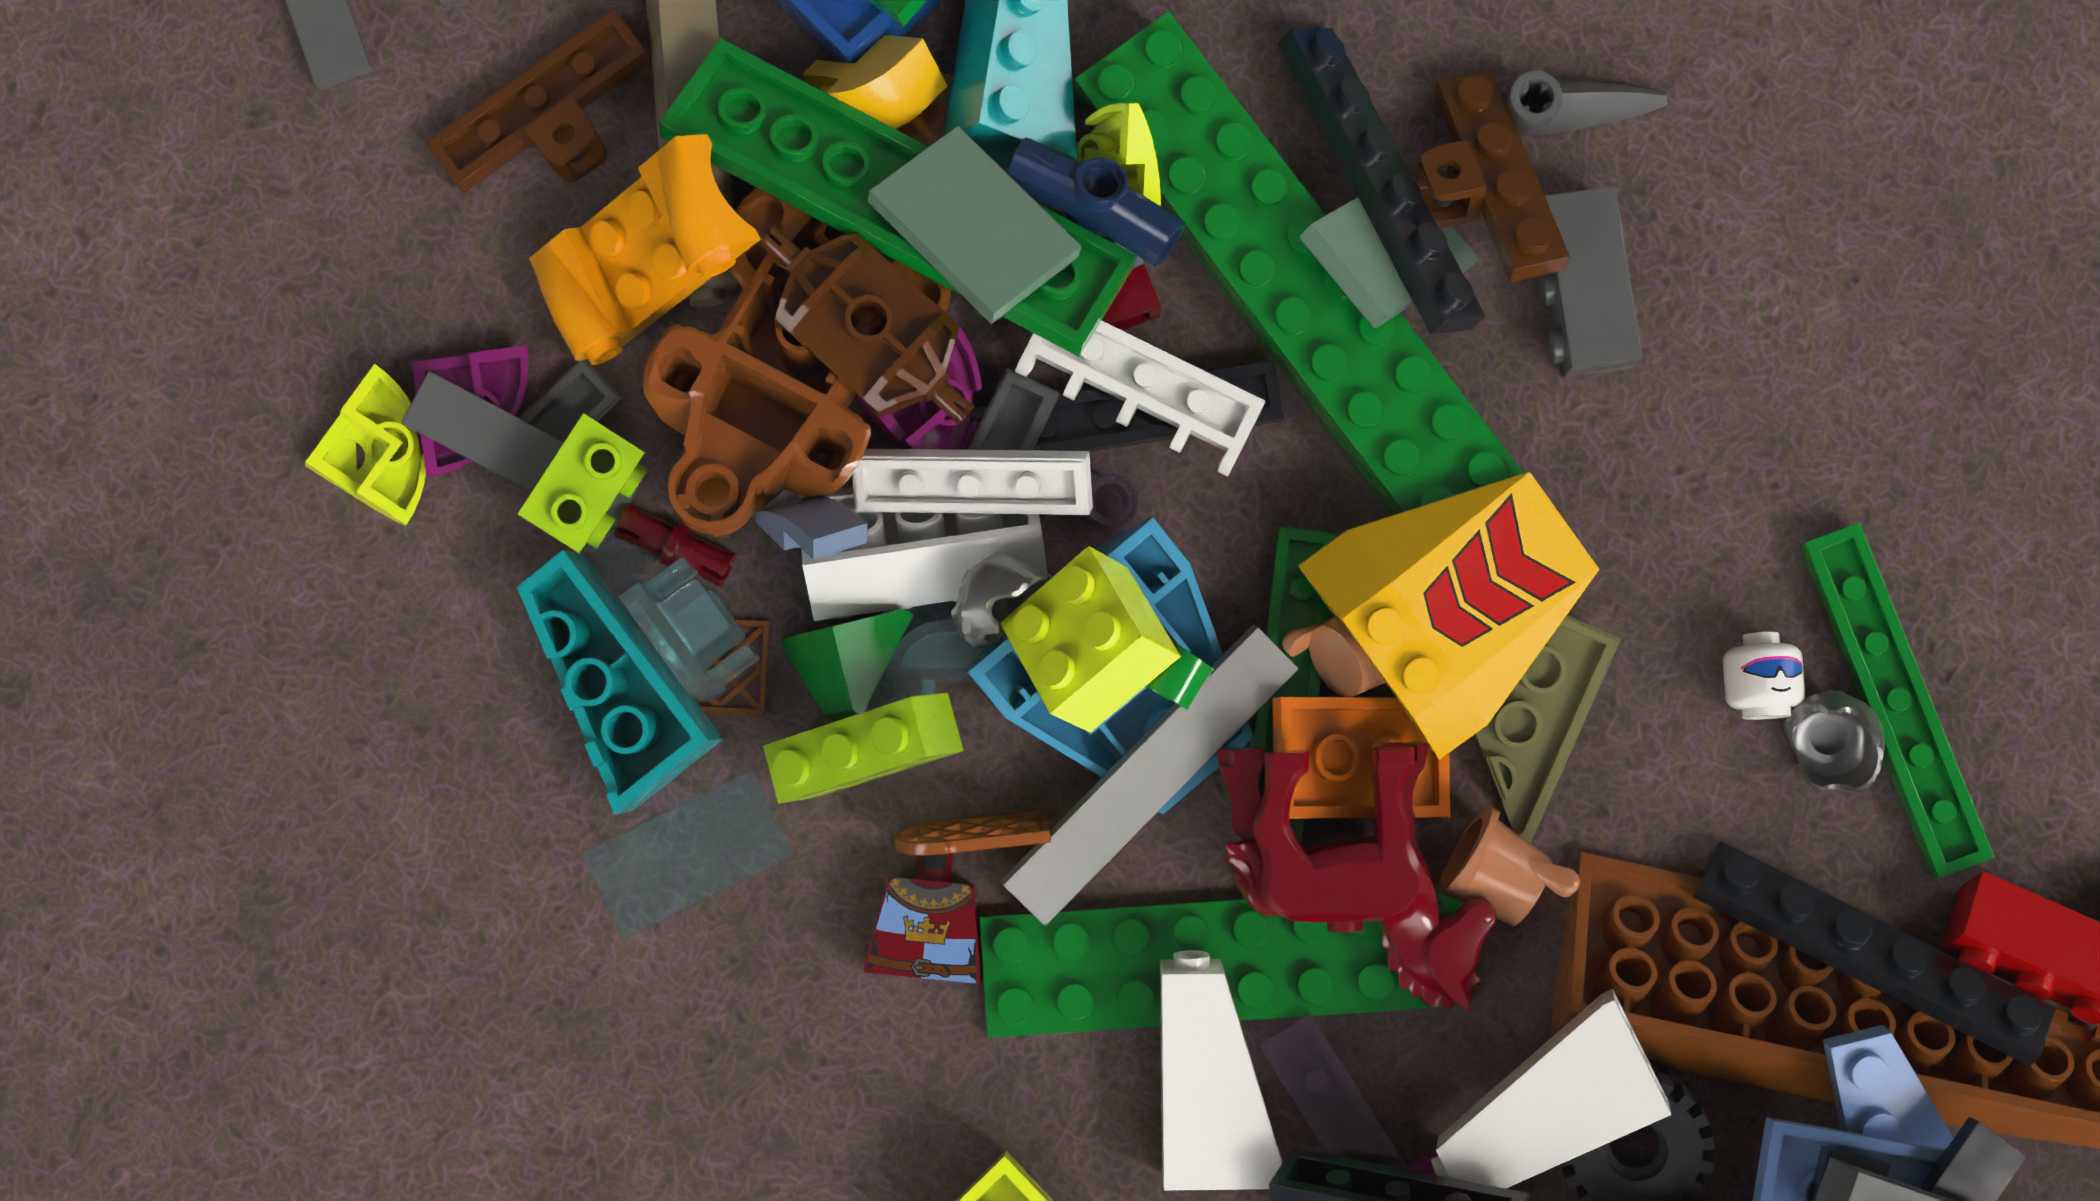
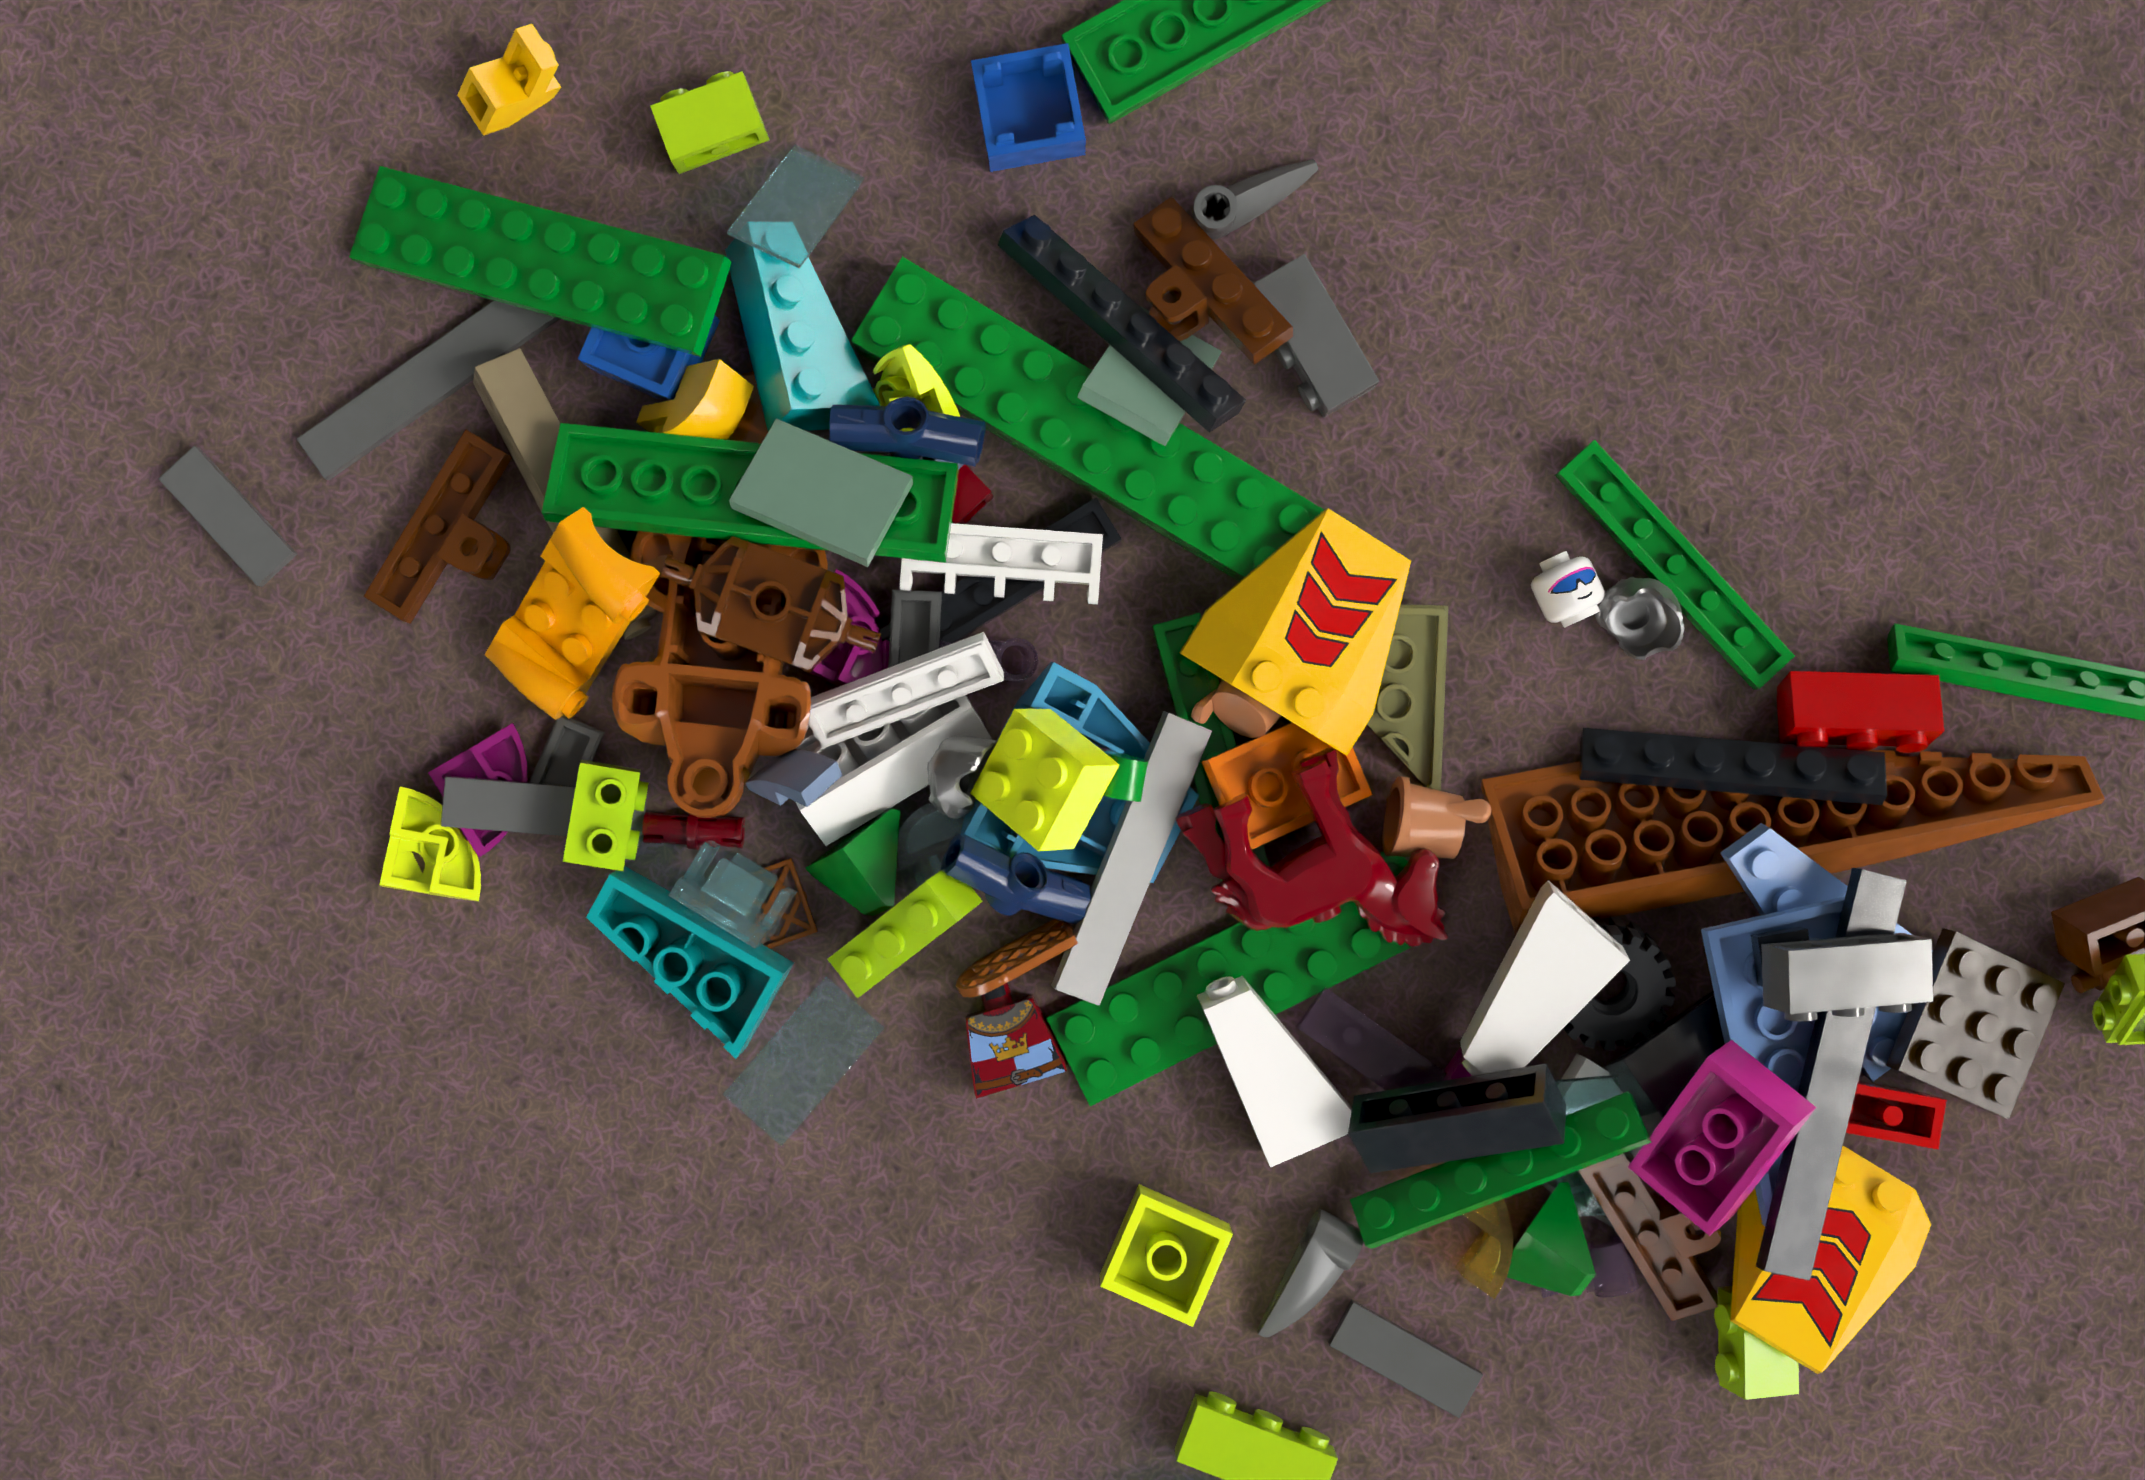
camera: 25 degrees left, 5 degrees up
none -> dark blue piece [941,832,1091,924]

